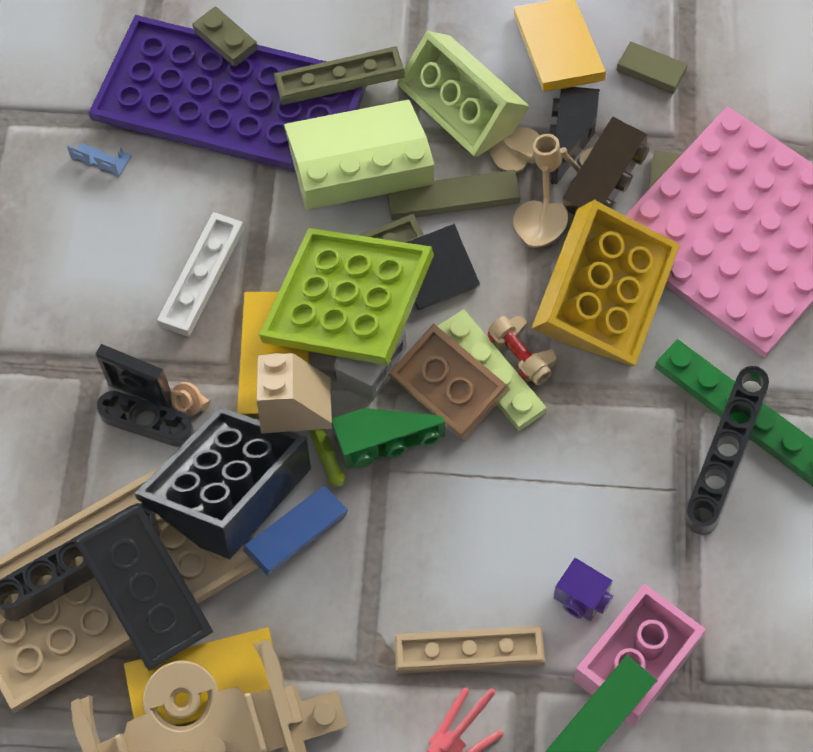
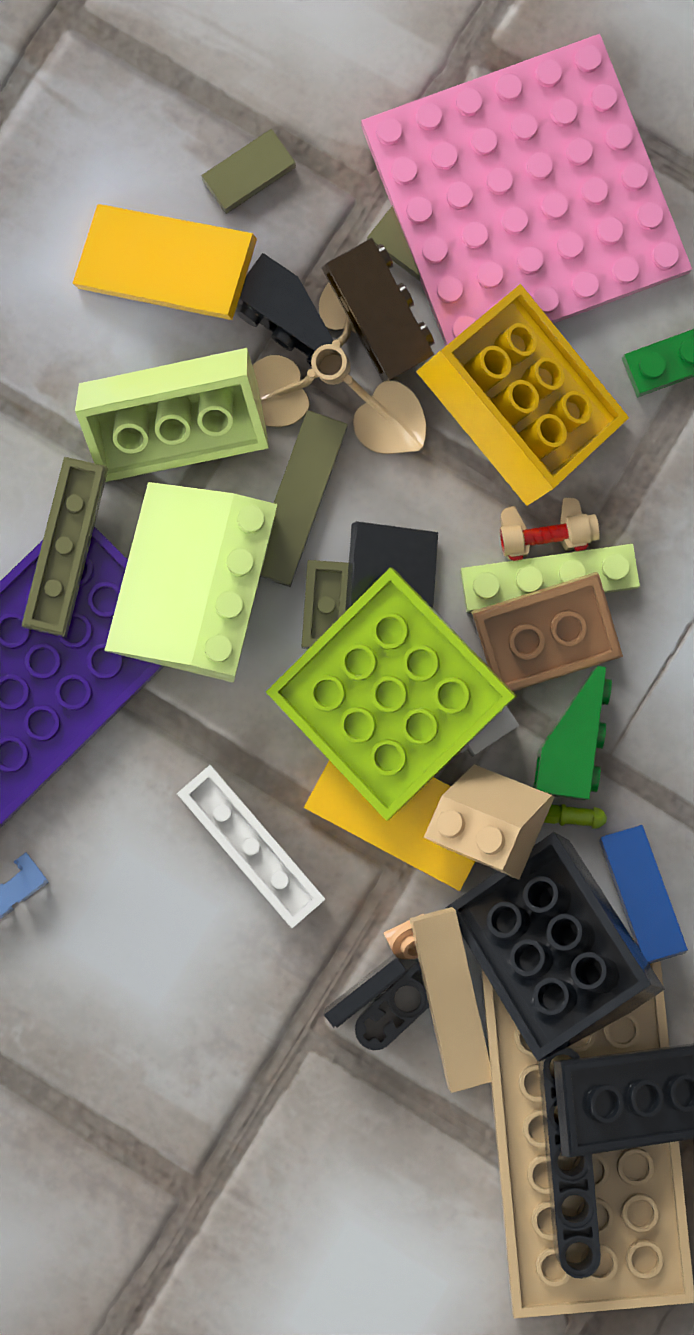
camera: 65 degrees left, 20 degrees up
none -> tan tile [409,907,492,1093]

